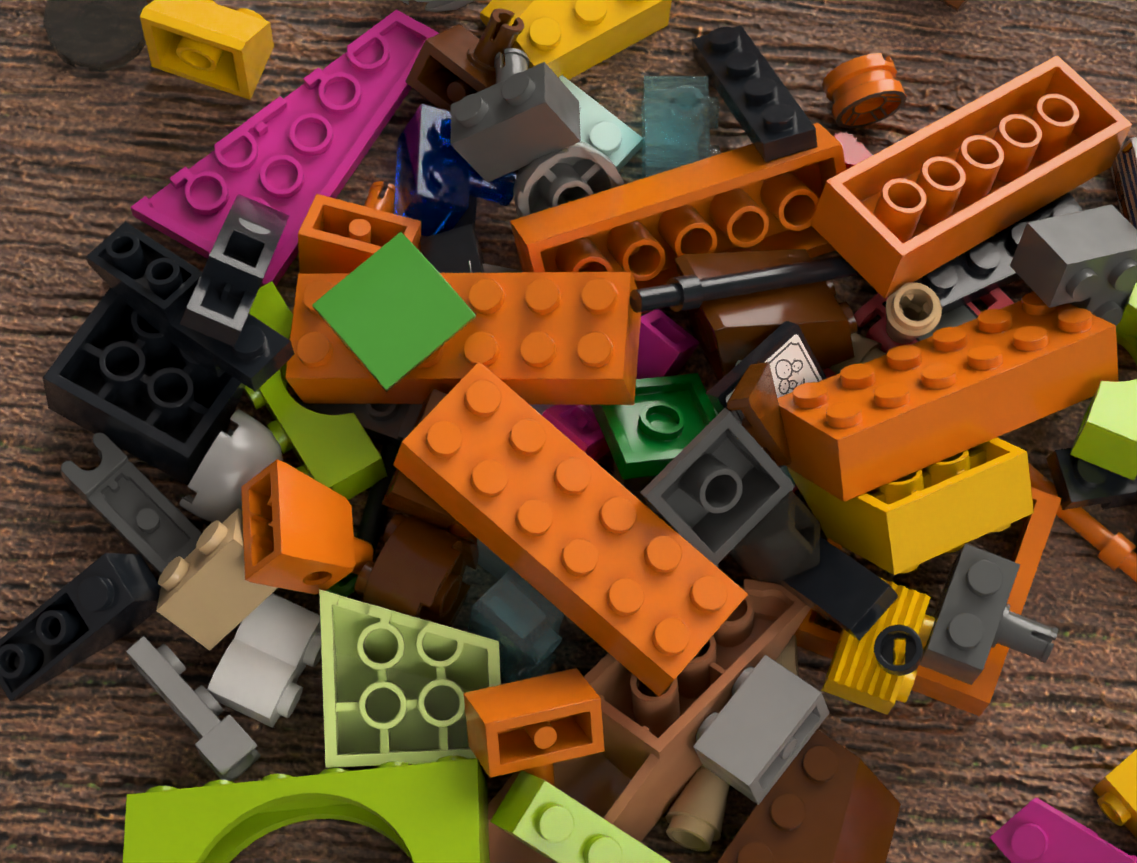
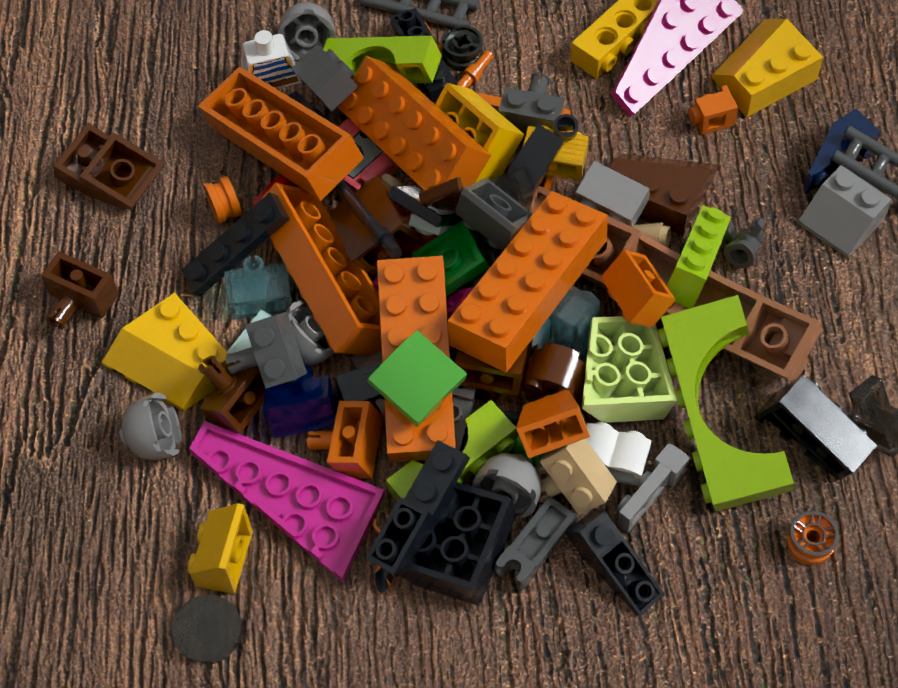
camera: 90 degrees left, 10 degrees down
black slope [180,194,290,347] -> none
tan cone [886,282,942,344] -> none

